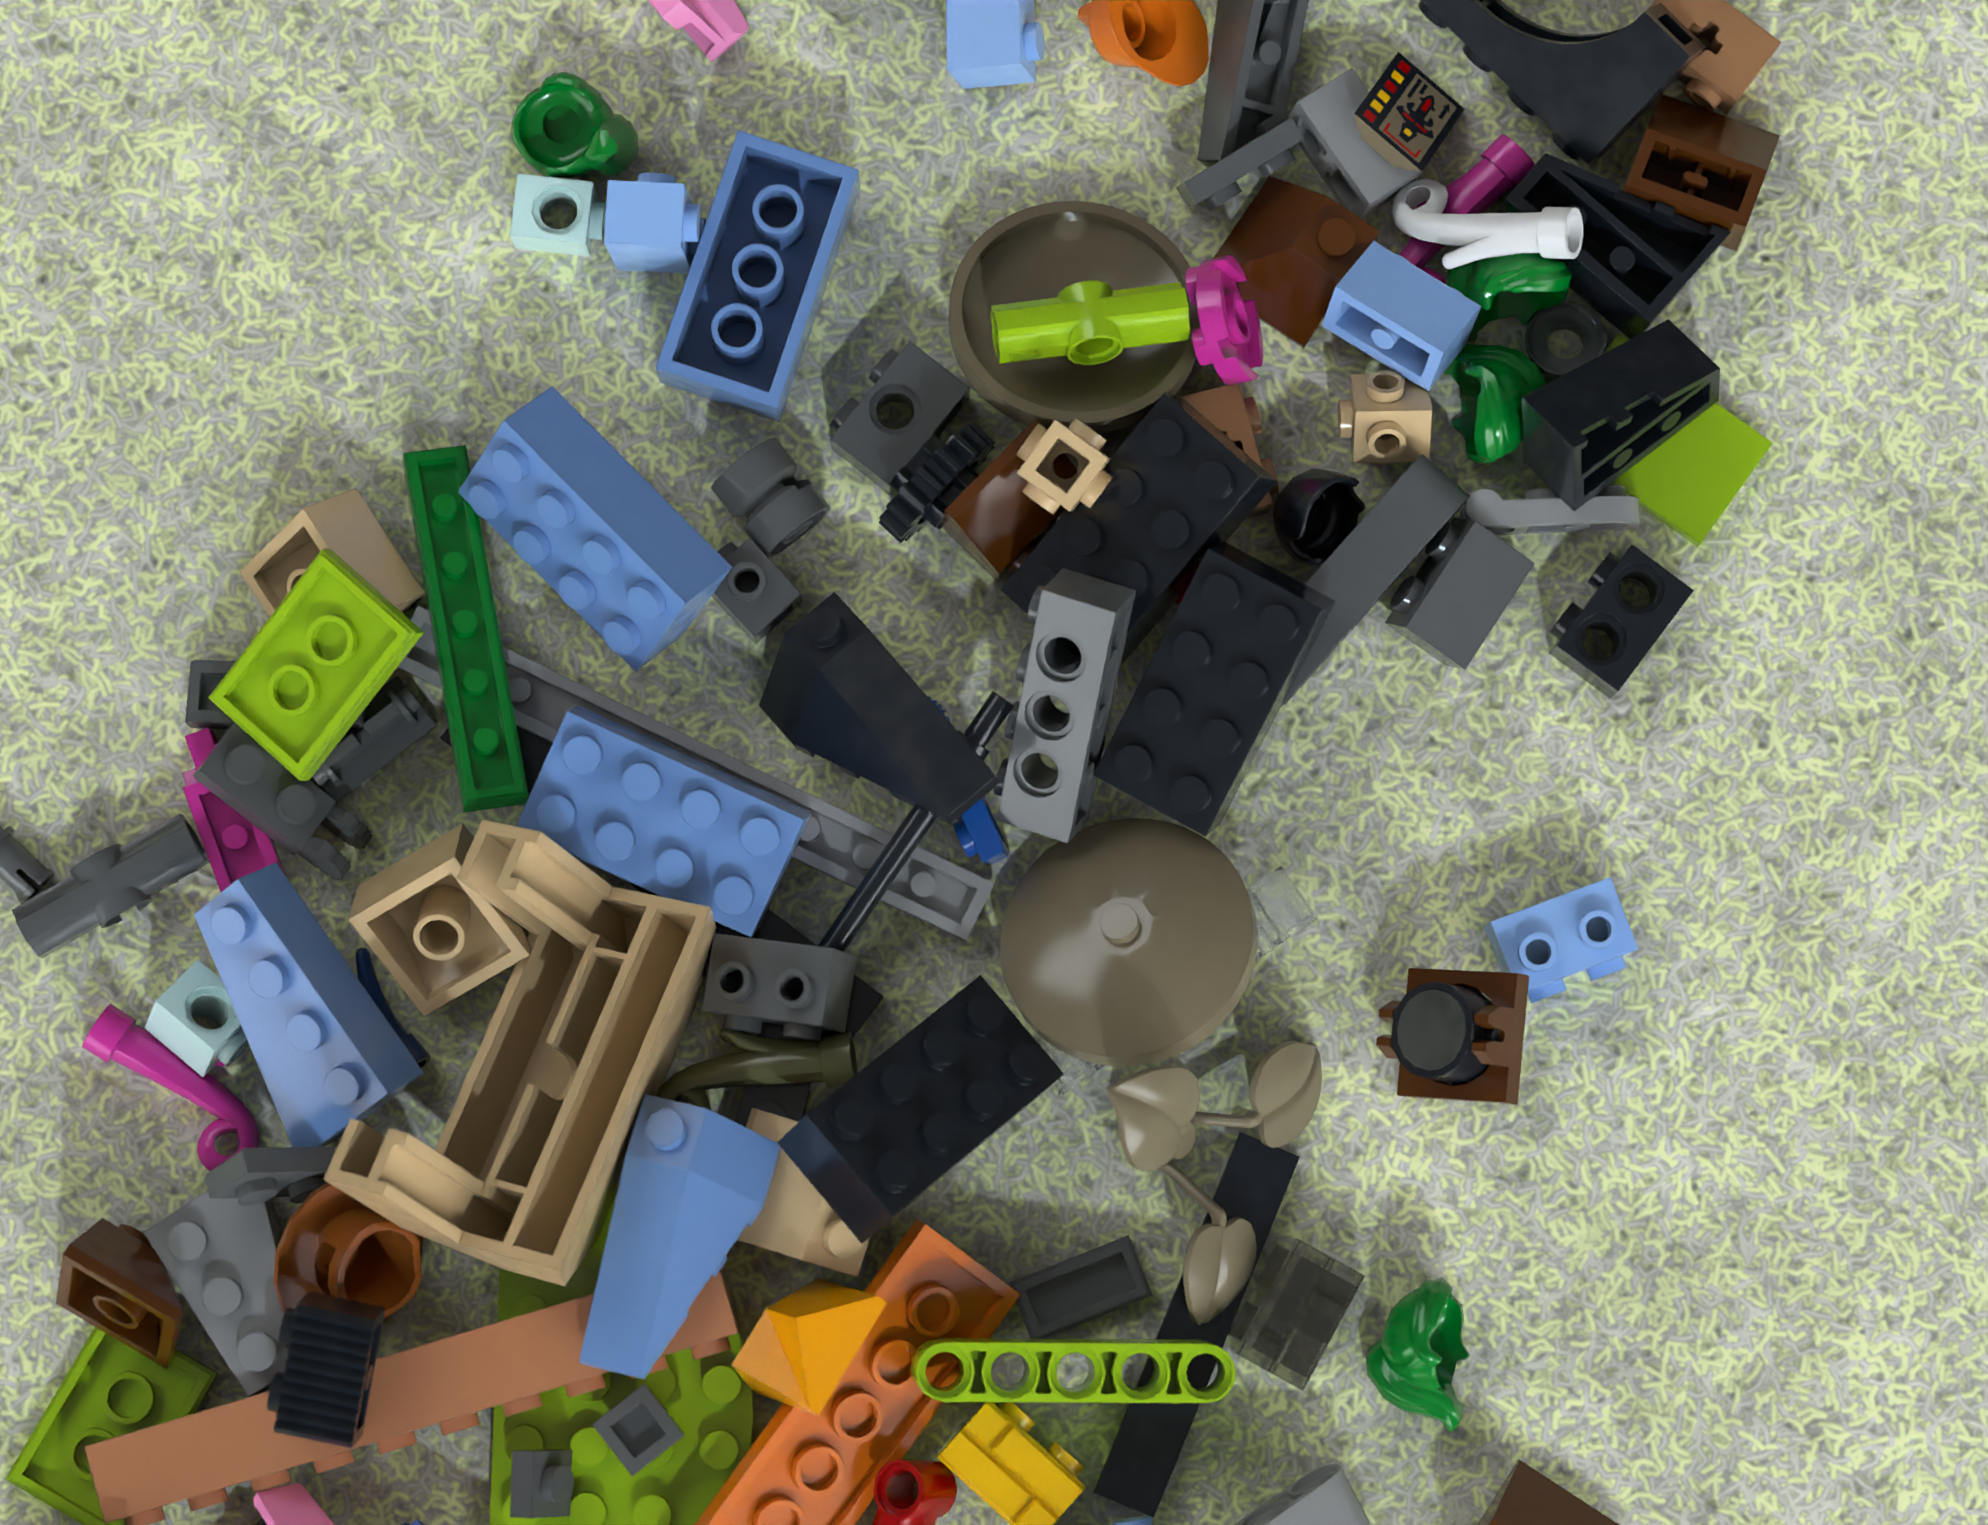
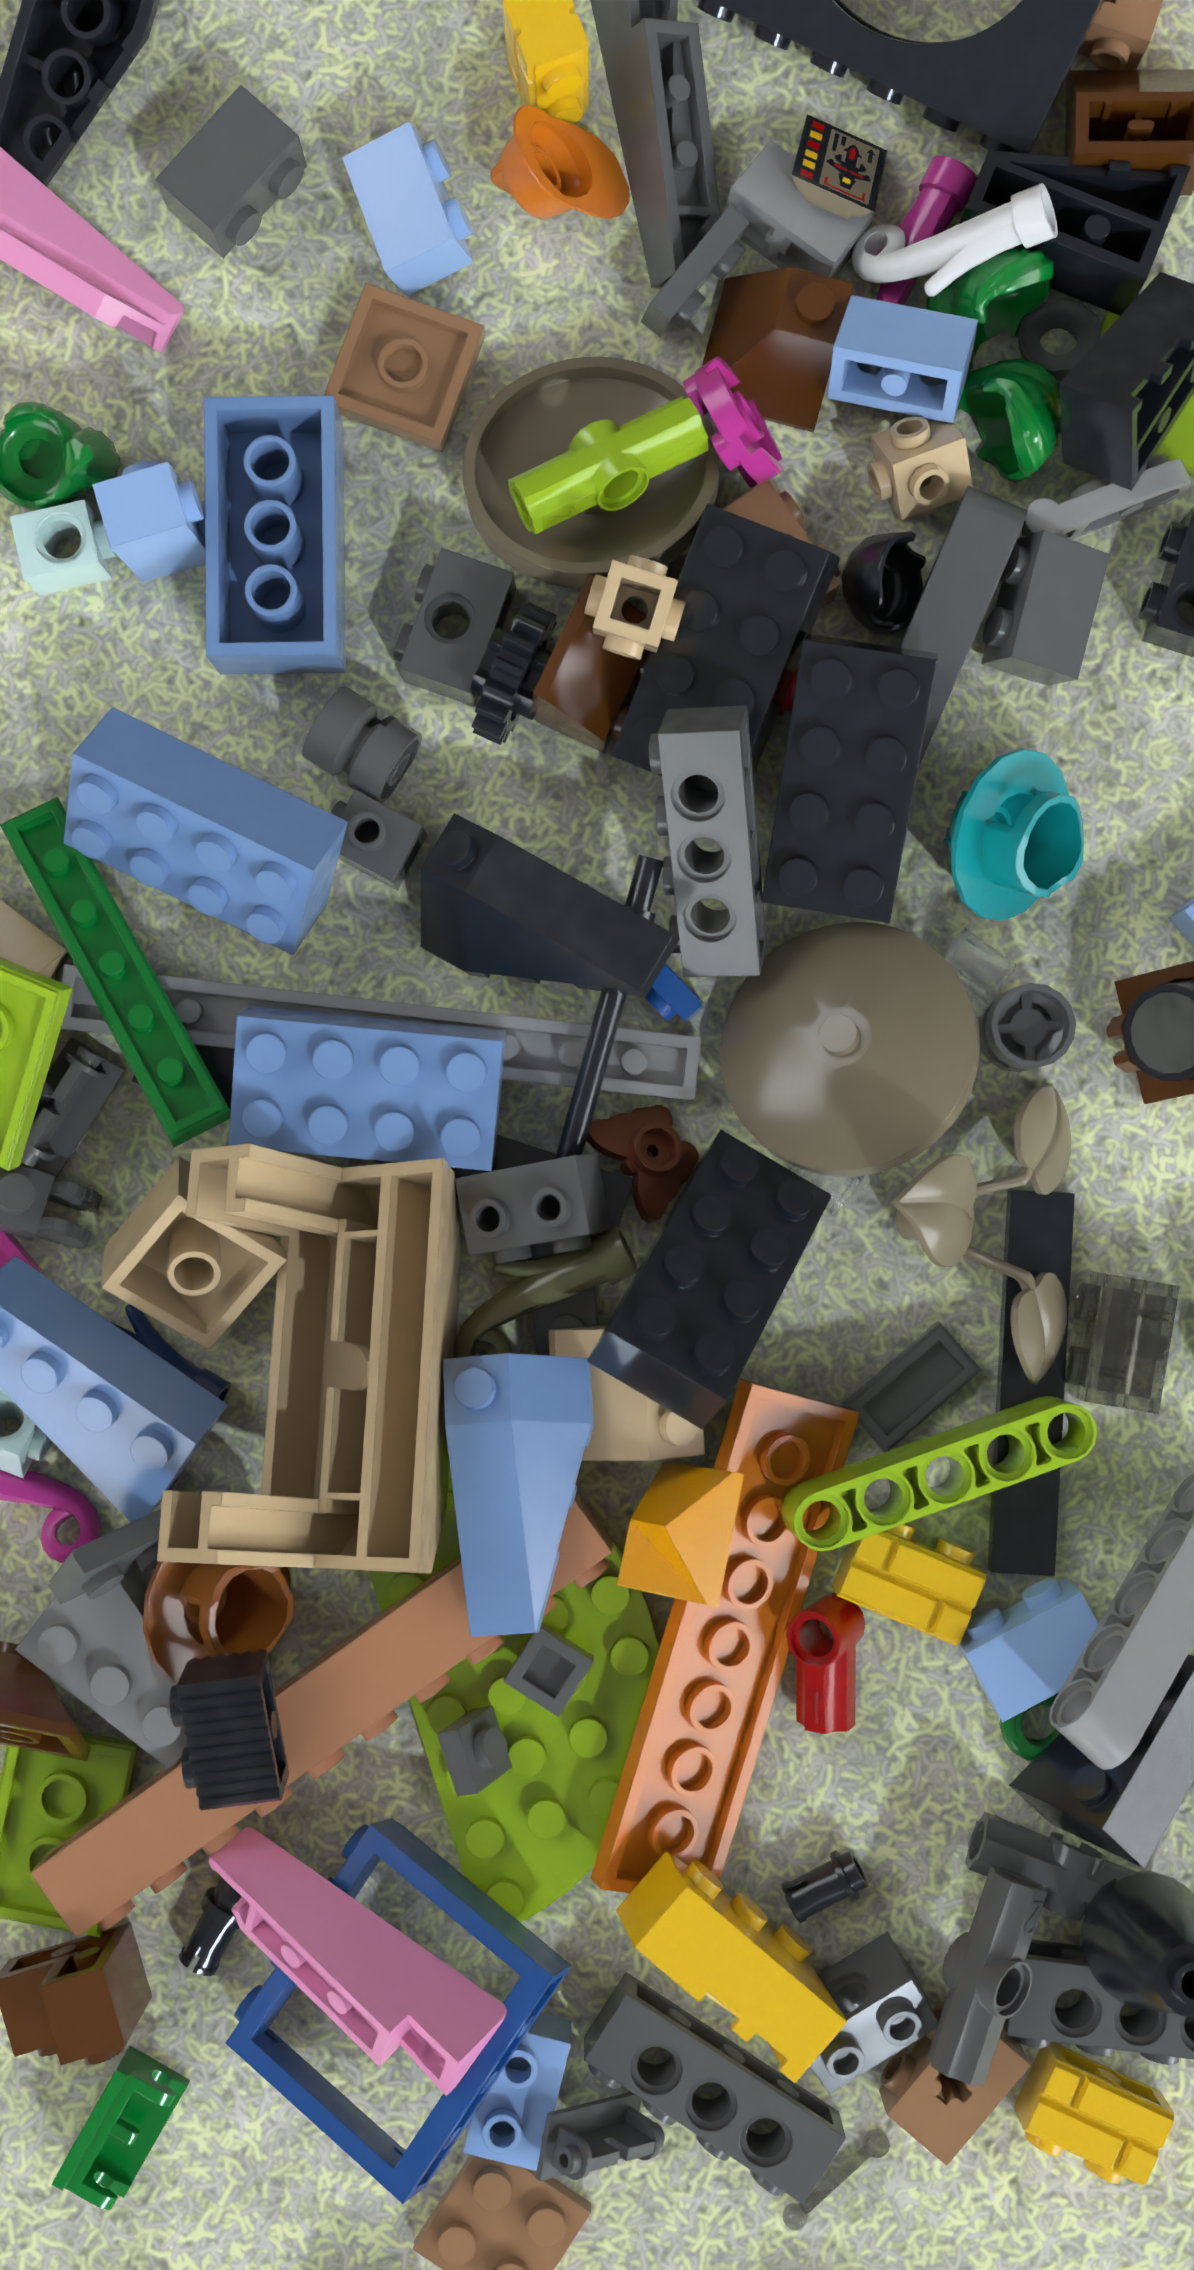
camera: 15 degrees left, 5 degrees up
none -> medium nougat plate [323,282,486,452]
none -> copper animal [586,1105,699,1224]
none -> teal helmet [943,748,1084,921]
none -> dark grey wheel [978,983,1076,1072]

